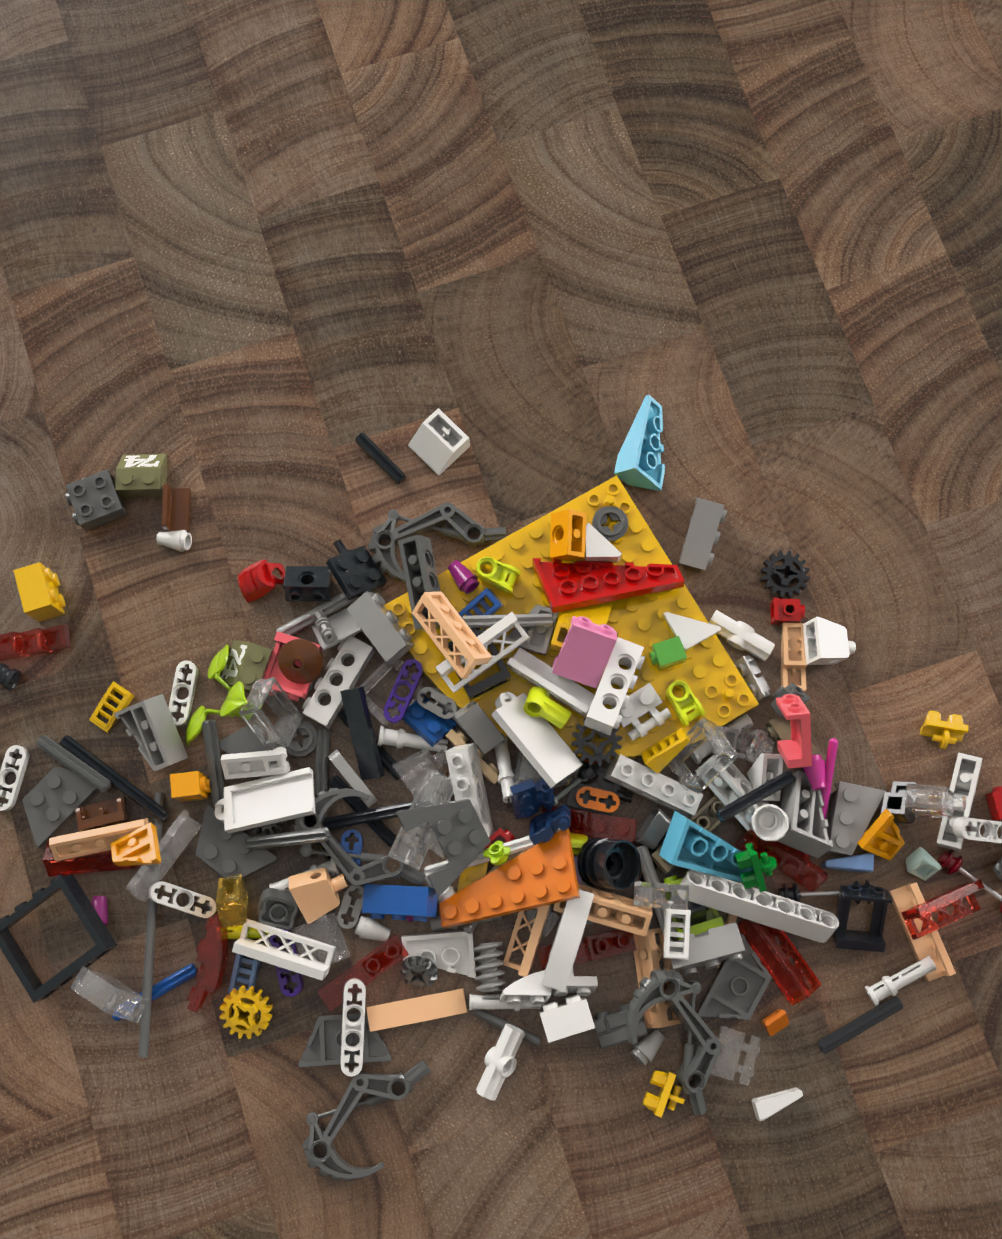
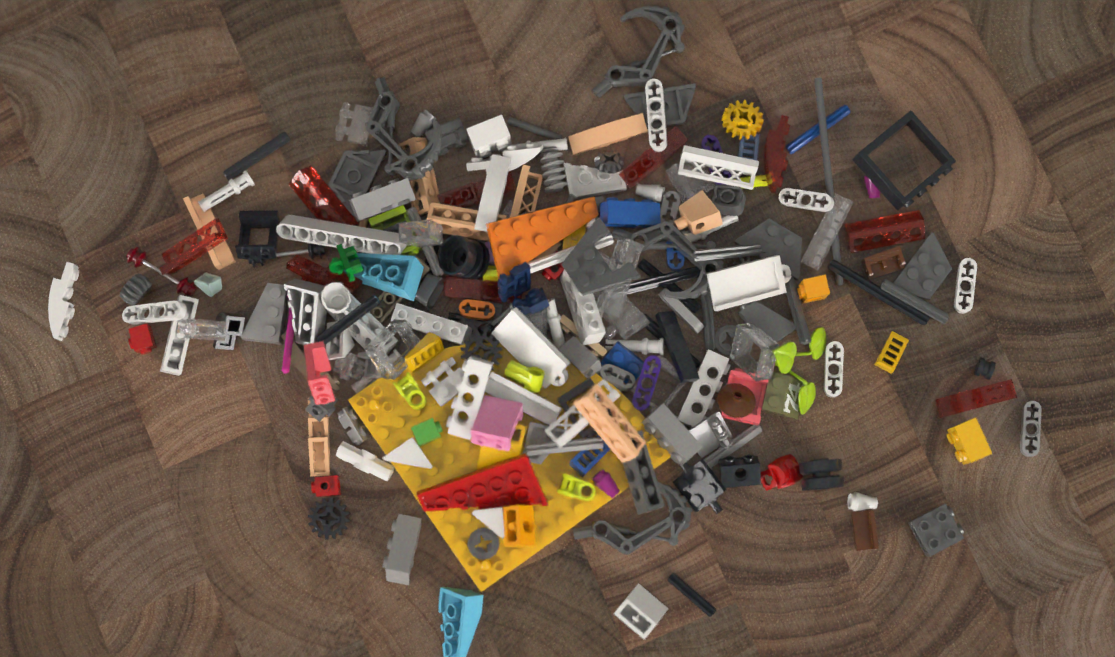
camera: 175 degrees right, 5 degrees up
light nougat fence [49,818,149,861] -> none
clear window [70,966,150,1023] -> none
light orange wing [110,822,161,866] -> none
light grey wedge [114,694,188,771] -> none
olive slope [115,454,167,498] -> none
clear yellow brick [216,874,249,928] -> none
white plate [221,747,290,779] -> none
white piece [476,1024,525,1101] -> none
lime plate [483,841,511,865] -> none
yellow hips [642,1070,685,1118] -> none
white slope [663,909,691,960] -> none
white slope [751,1087,803,1122] -> none
orange slope [761,1009,789,1036] -> none
white torso [803,617,856,665] -> none
dark pink cone [803,754,826,791] -> none
medium blue slope [821,853,874,873] -> none
light orange wing [857,809,905,861] -> none
yellow hips [920,711,968,749] -> none
none -> black wheel [799,458,845,491]

